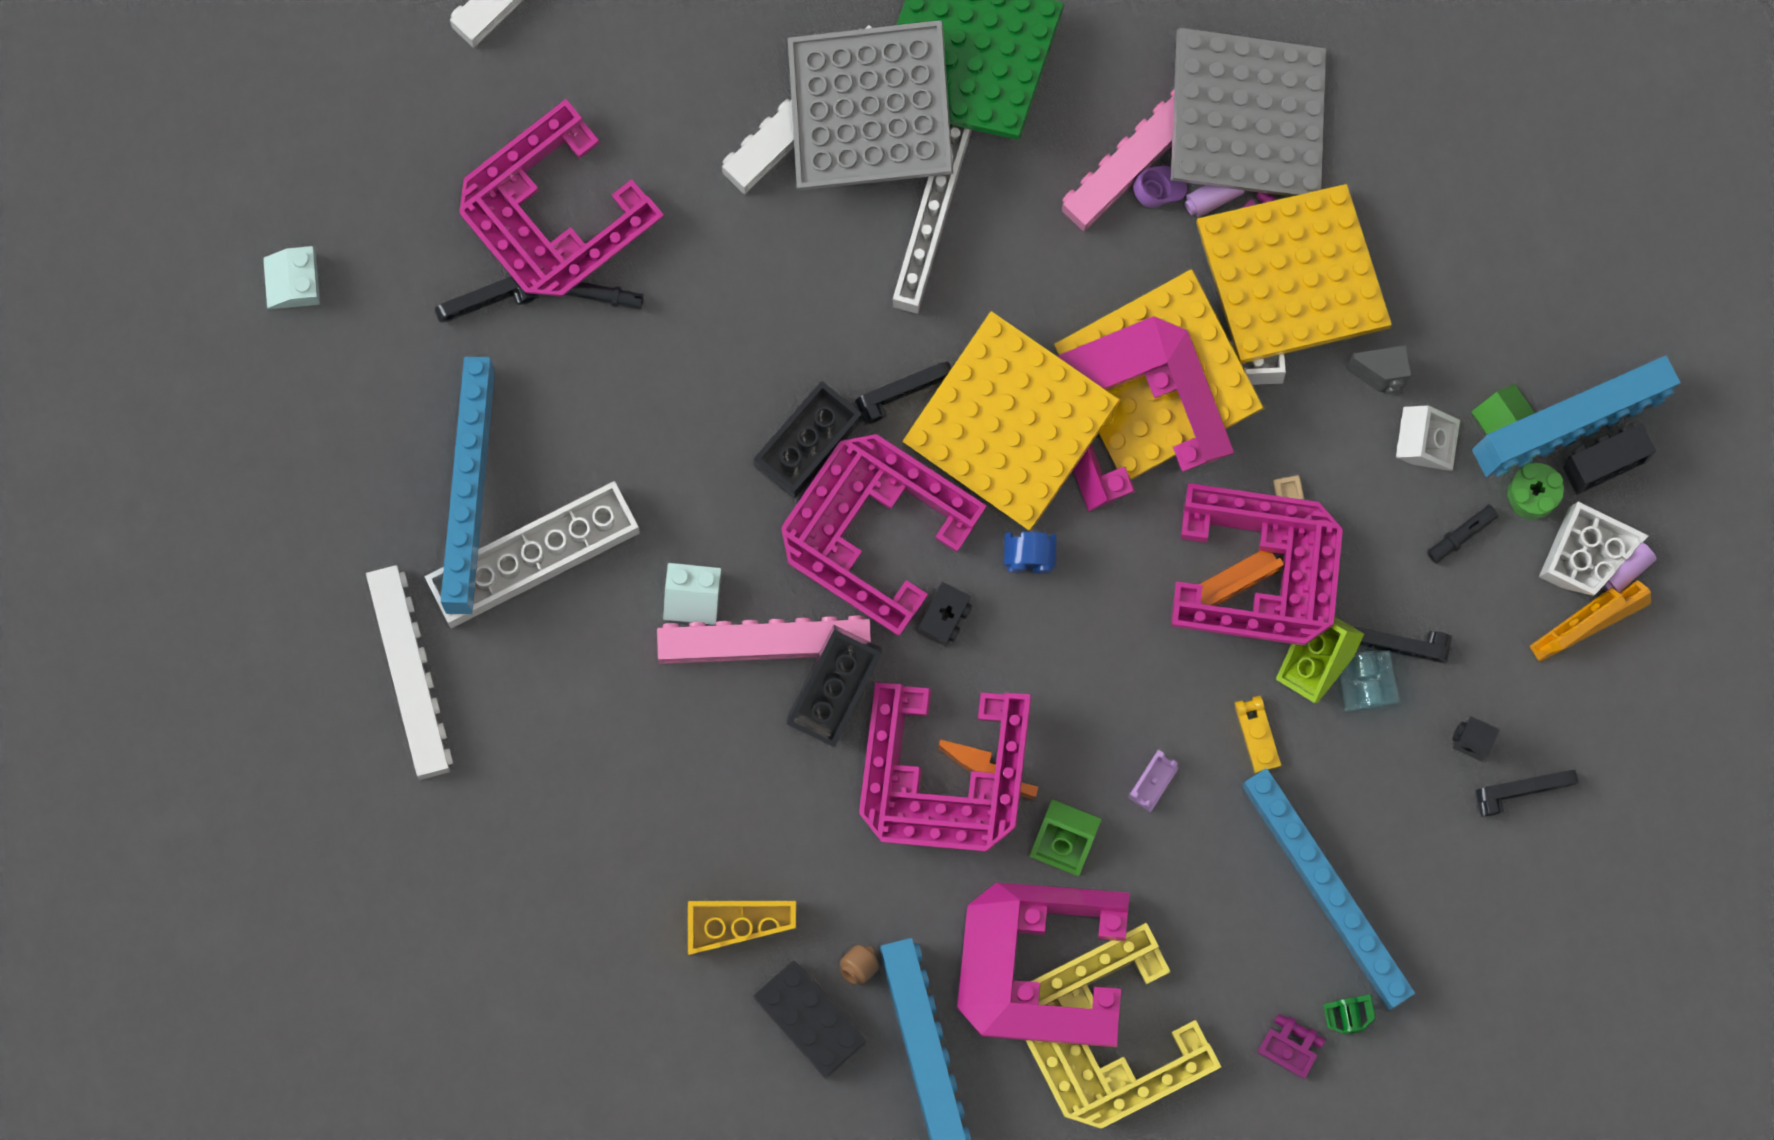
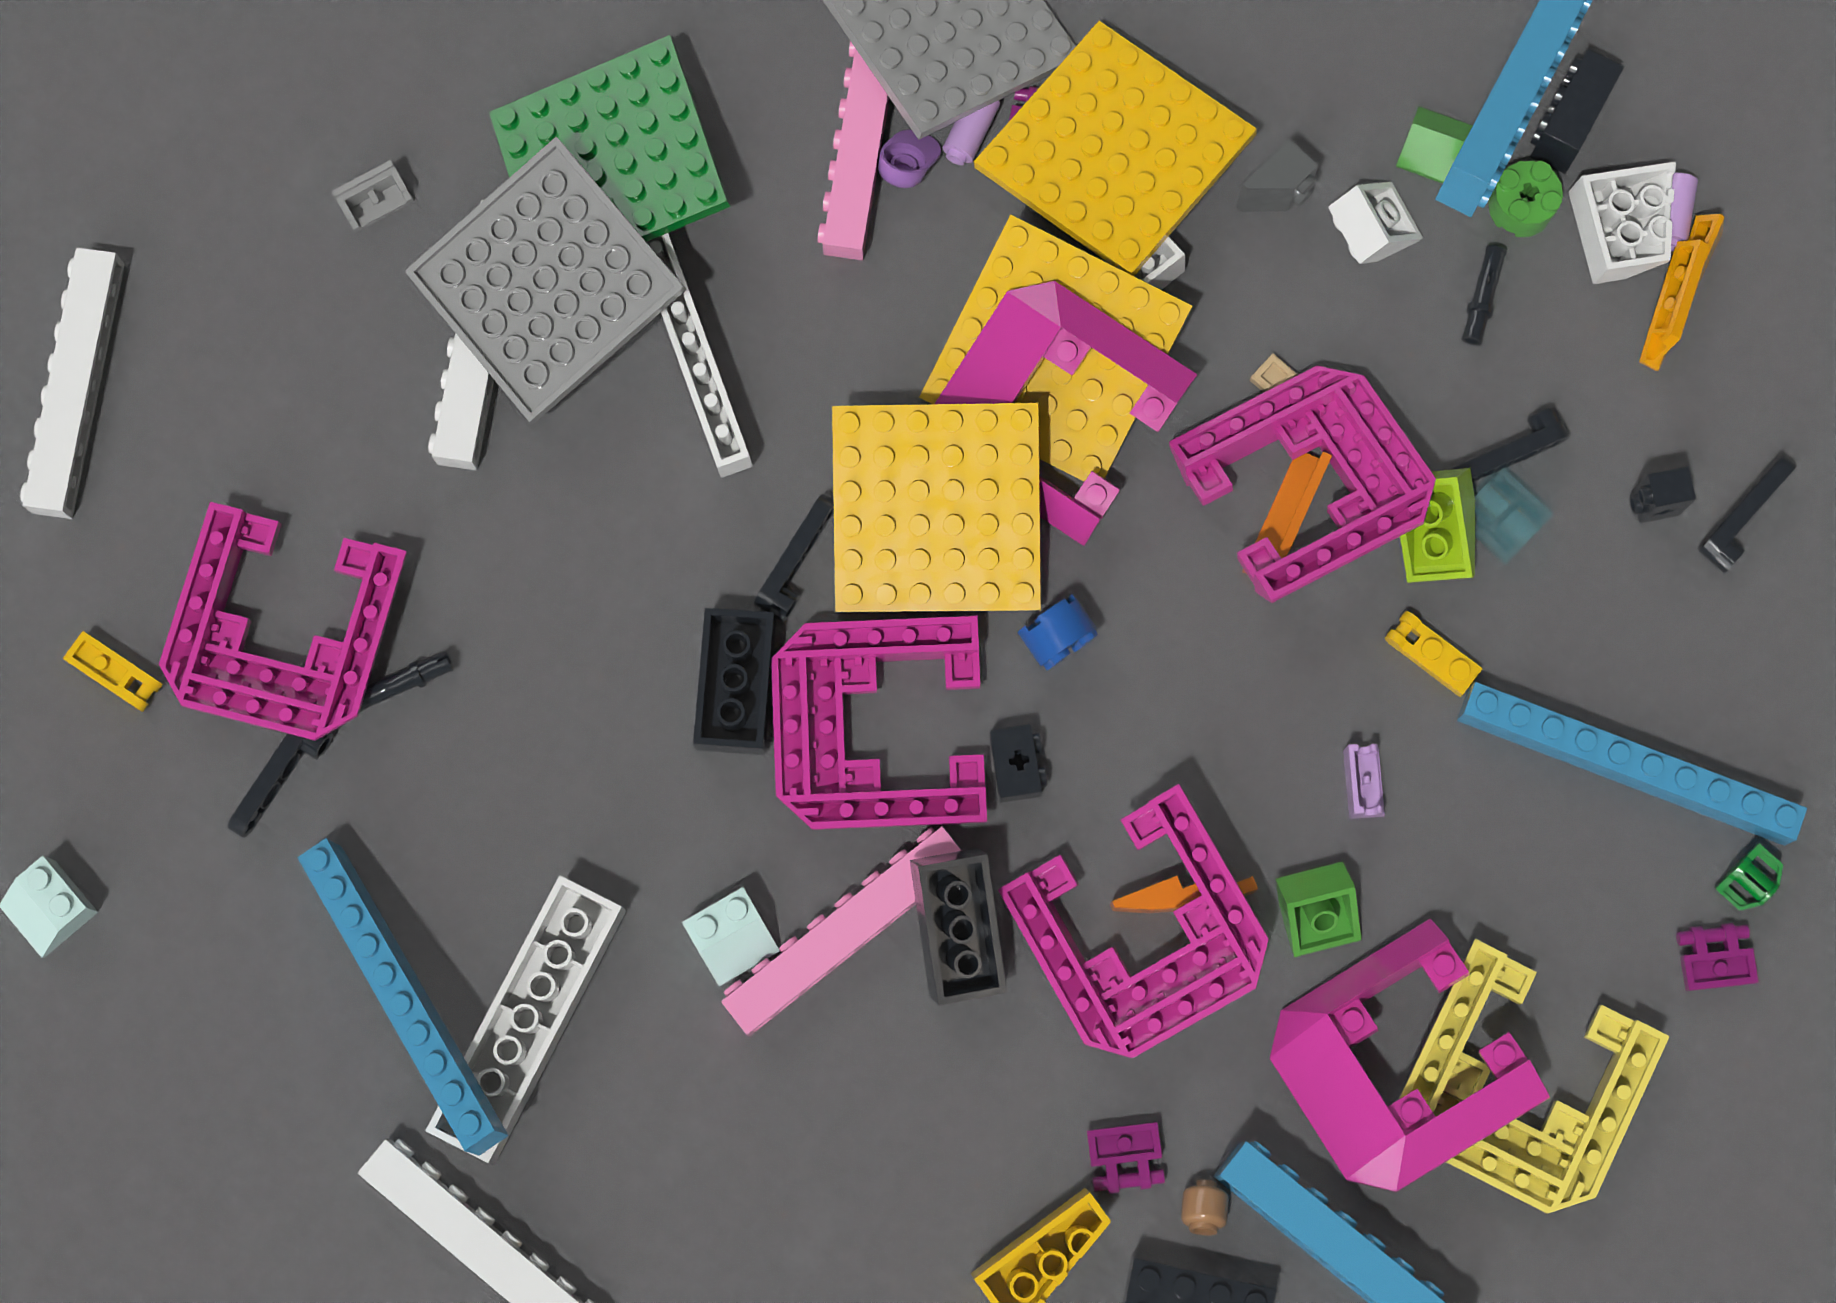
camera: 30 degrees left, 0 degrees up
none -> yellow plate [62,631,163,712]
none -> magenta plate [1086,1122,1165,1194]

